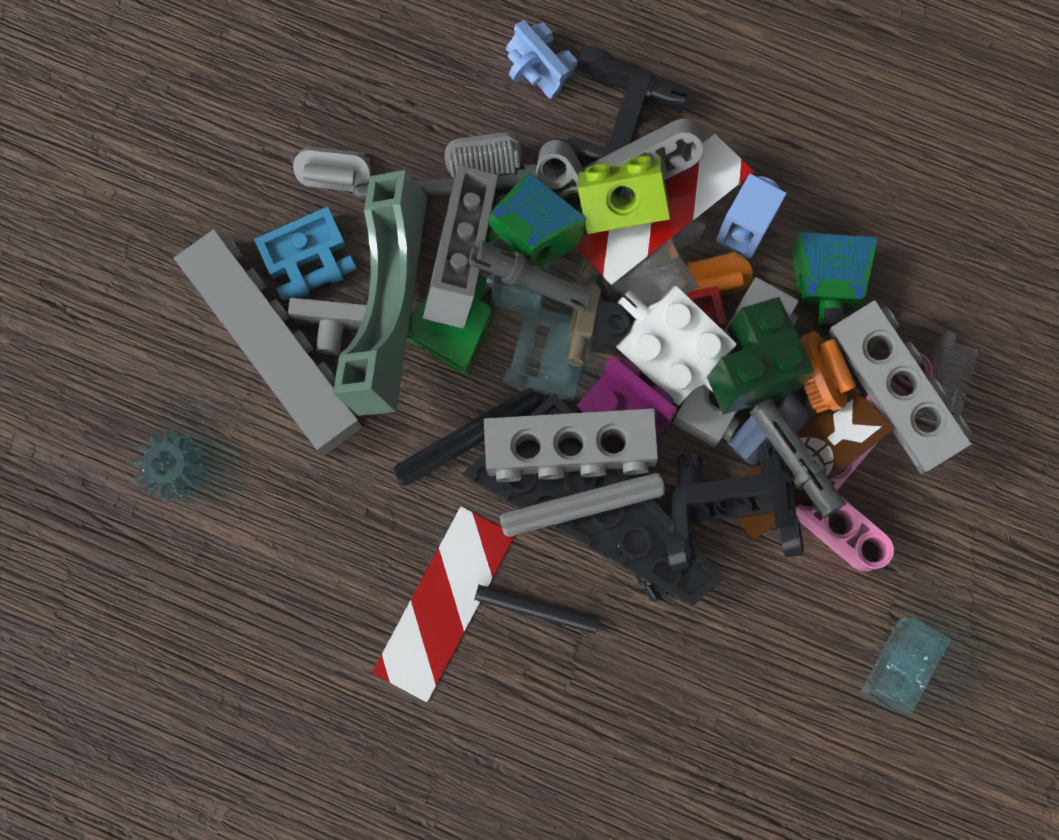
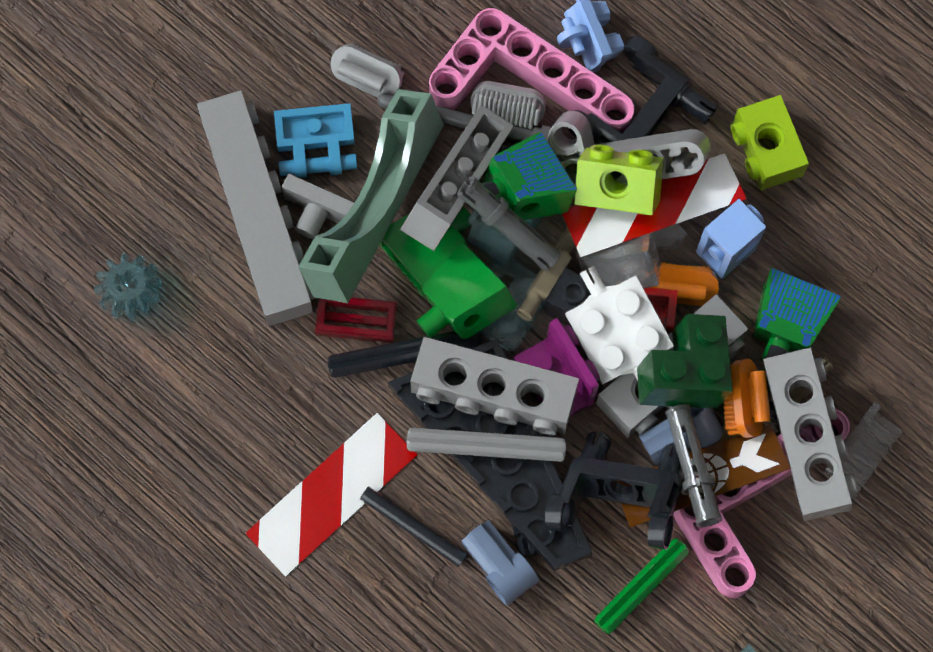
camera: 15 degrees right, 5 degrees down
none -> dark red tile [315,297,397,343]
none -> green torso [416,243,517,339]
none -> bright pink beam [429,8,634,134]
none -> sand blue piece [461,520,539,606]
none -> green axle [594,538,689,634]
none -> lime brick [731,95,809,190]

